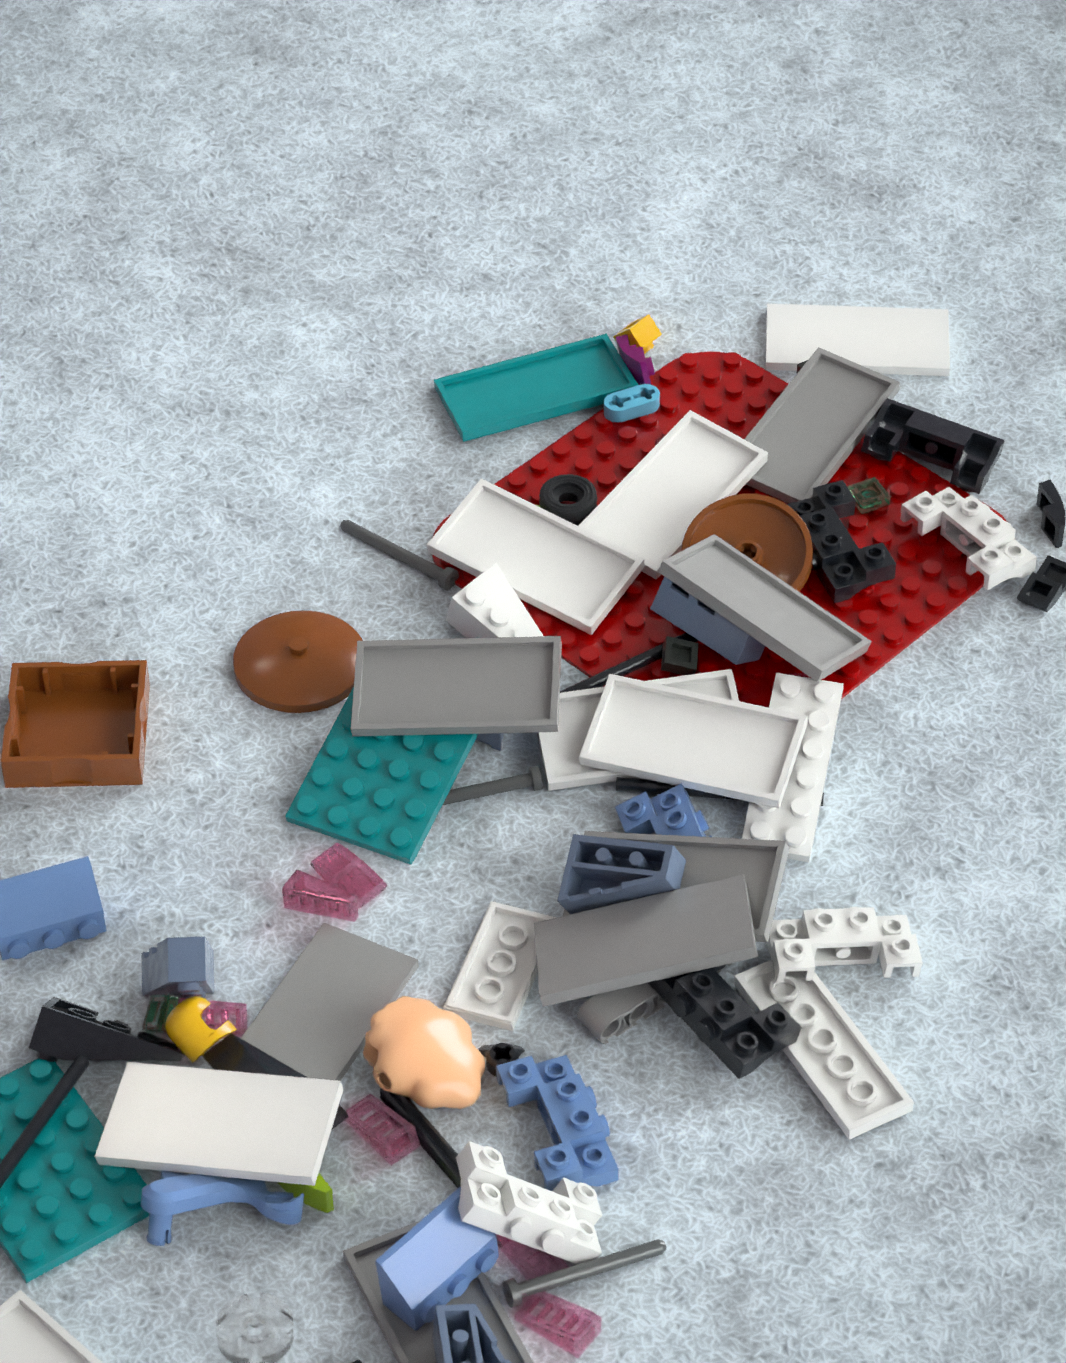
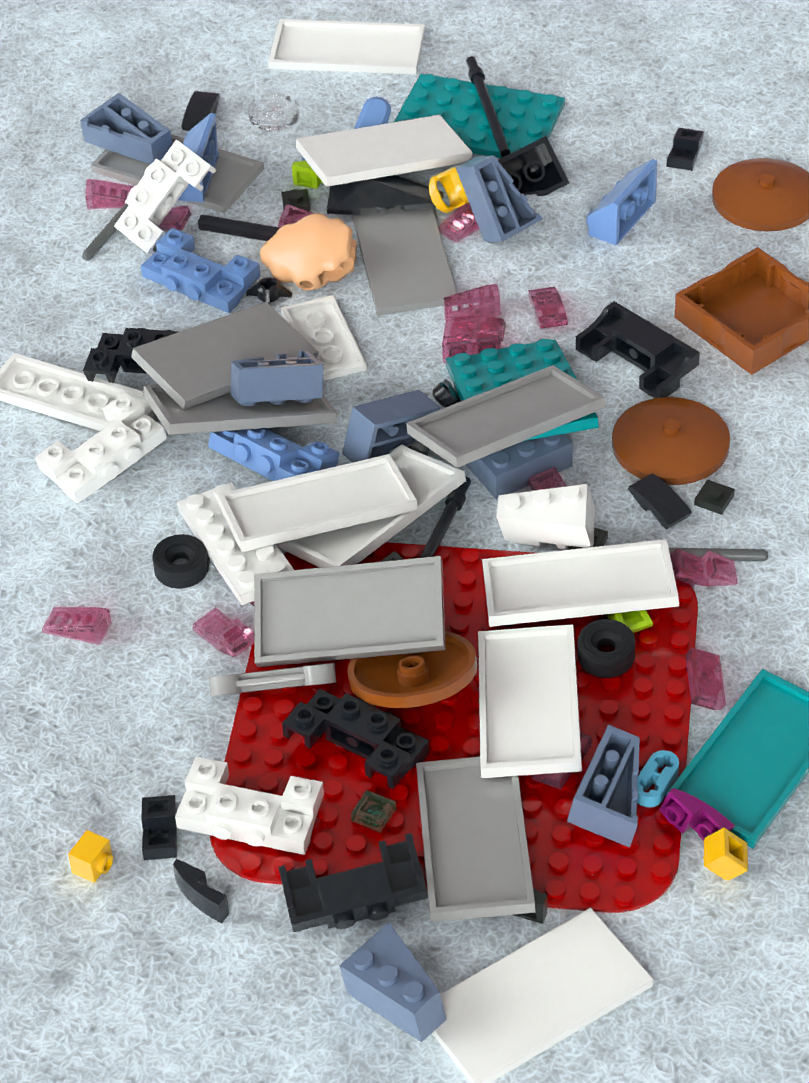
camera: 145 degrees right, 0 degrees up
none -> clear pink slope [42,607,112,645]
none -> black tyre [152,534,209,589]
none -> clear pink slope [193,607,254,657]
none -> light grey piece [208,663,337,696]
none -> pearl dark grey plate [281,189,311,215]
none -> sand blue wedge [339,922,447,1042]
none -> sand blue wedge [342,390,441,463]
none -> black piece [432,379,461,408]
none -> clear pink slope [442,330,501,363]
none -> clear pink slope [528,287,568,329]
none -> sand blue wedge [567,725,639,848]
none -> black bracket [575,301,700,398]
none -> black slope [628,473,692,529]
none -> clear pink slope [670,548,738,587]
none -> clear pink plate [685,647,726,710]
none -> pearl dark grey plate [694,479,735,515]

